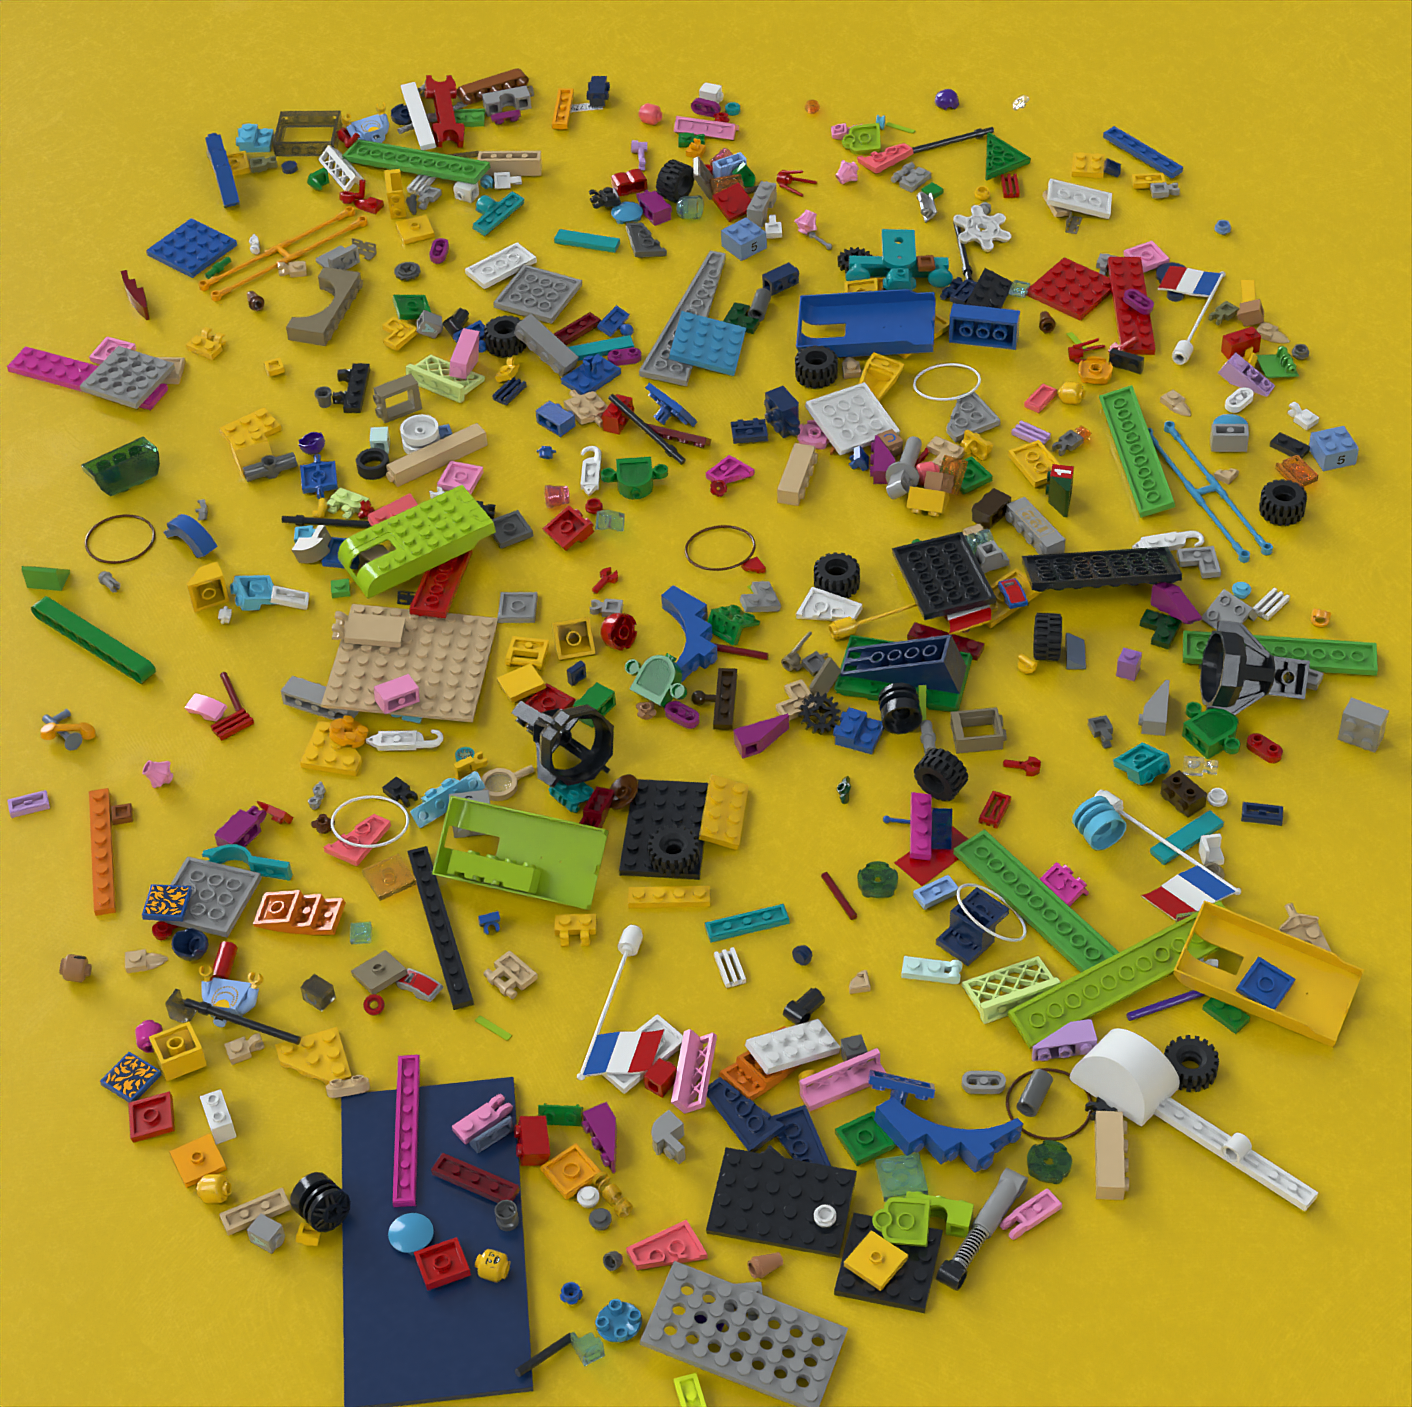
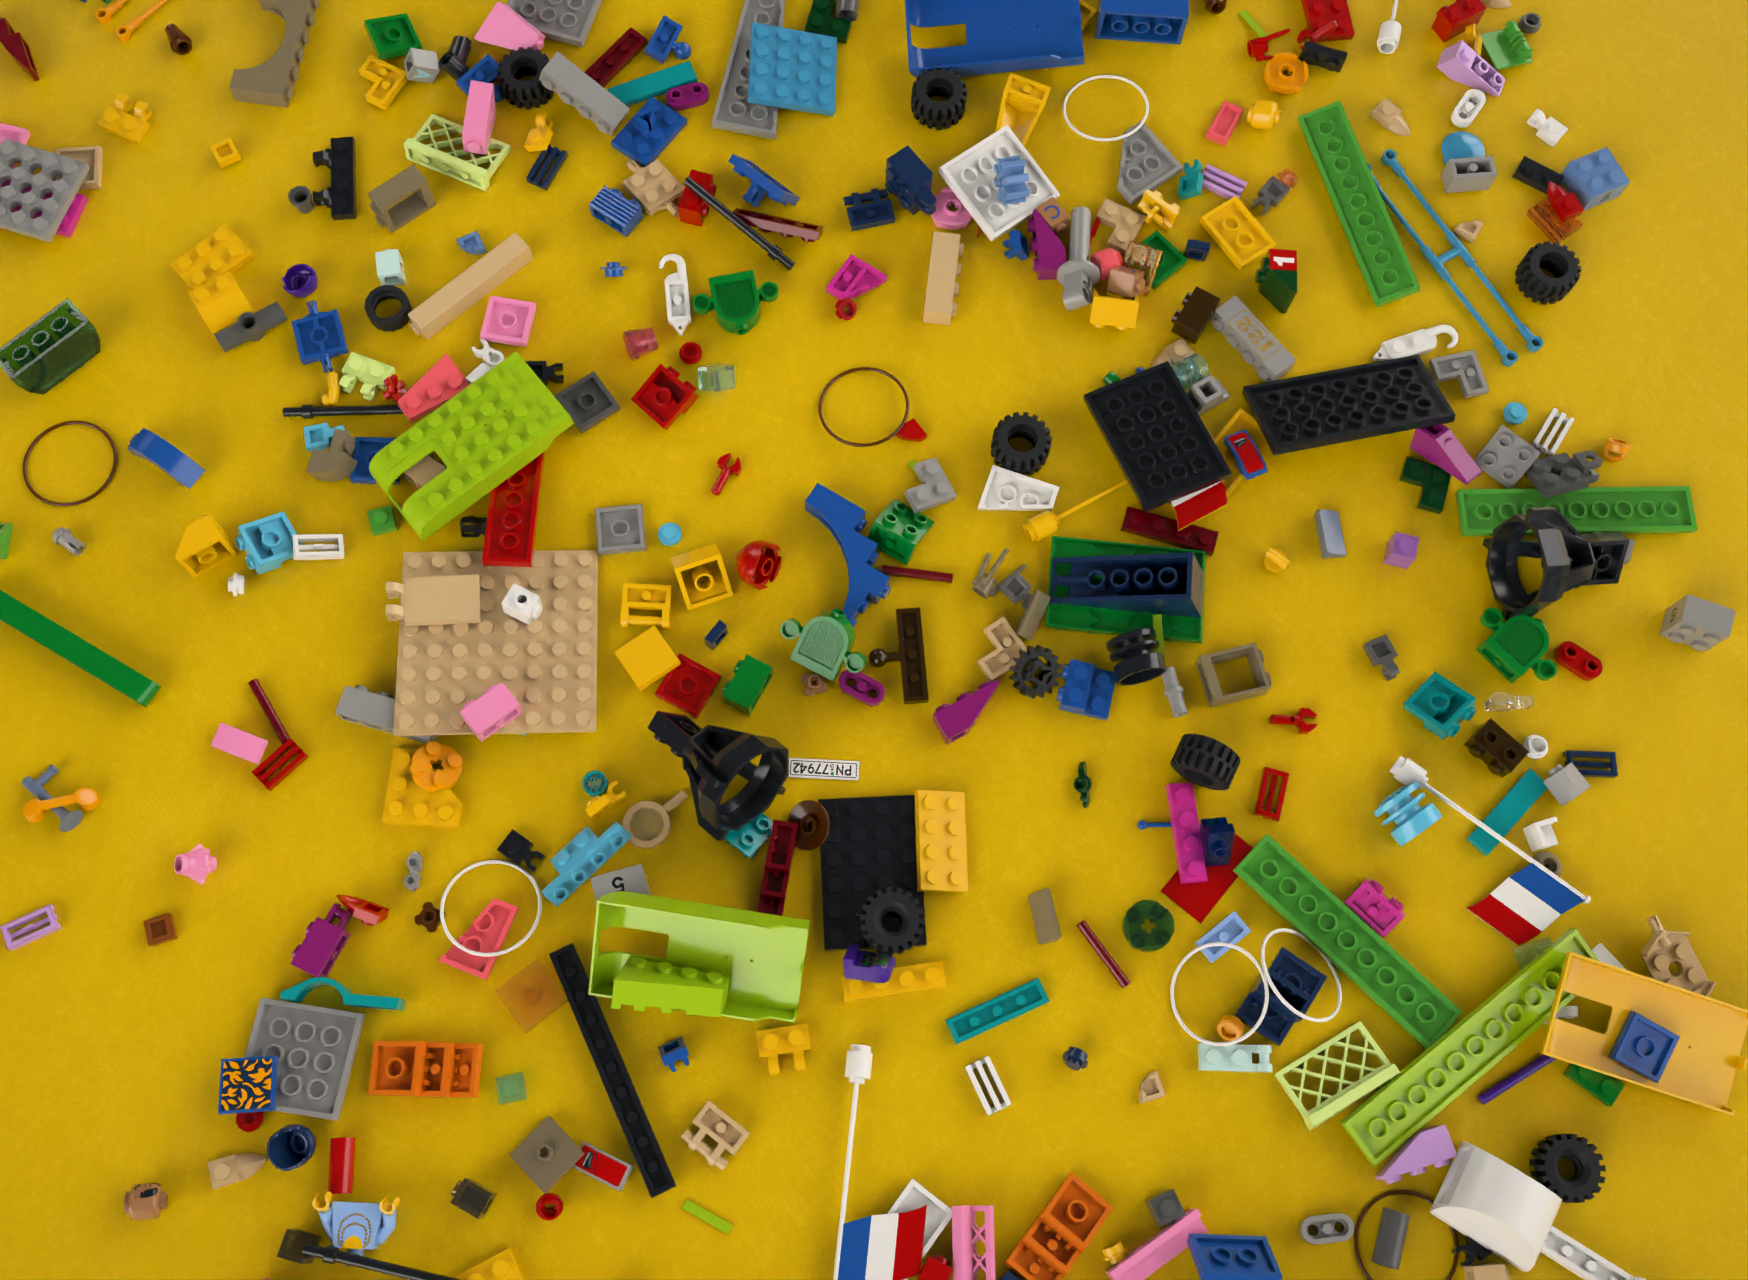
camera: 15 degrees left, 25 degrees up
orange plate [89,788,116,916] -> none
light grey piece [195,499,208,521] -> none
white plate [366,730,443,751] -> none
white wheel [400,414,440,454] -> none
light grey plate [589,599,623,617] -> none
white plate [745,1019,841,1075] -> none
black piece [783,988,825,1025] -> none
tan plate [842,357,861,379] -> none
black tyre [1033,613,1062,661] -> none
light grey slope [1138,680,1170,736] -> none
none -> bright pink slope [474,1,546,51]
none -> white brick [501,583,543,625]
none -> medium azure plate [658,523,682,546]
none -> white sticker [788,758,860,781]
none -> dark purple leg [843,943,896,983]
none -> medium blue gear [993,155,1029,205]
none -> dark tan slope [1028,888,1061,945]
none -> white piece [1170,942,1269,1046]
none -> teal plate [1177,159,1203,200]
none -> dark blue tile [1183,239,1210,261]
none -> light orange tile [1217,1015,1245,1041]
none -> dark grey plate [1524,451,1603,498]
none -> light grey brick [1543,762,1590,806]
none -> red plate [1547,181,1584,222]

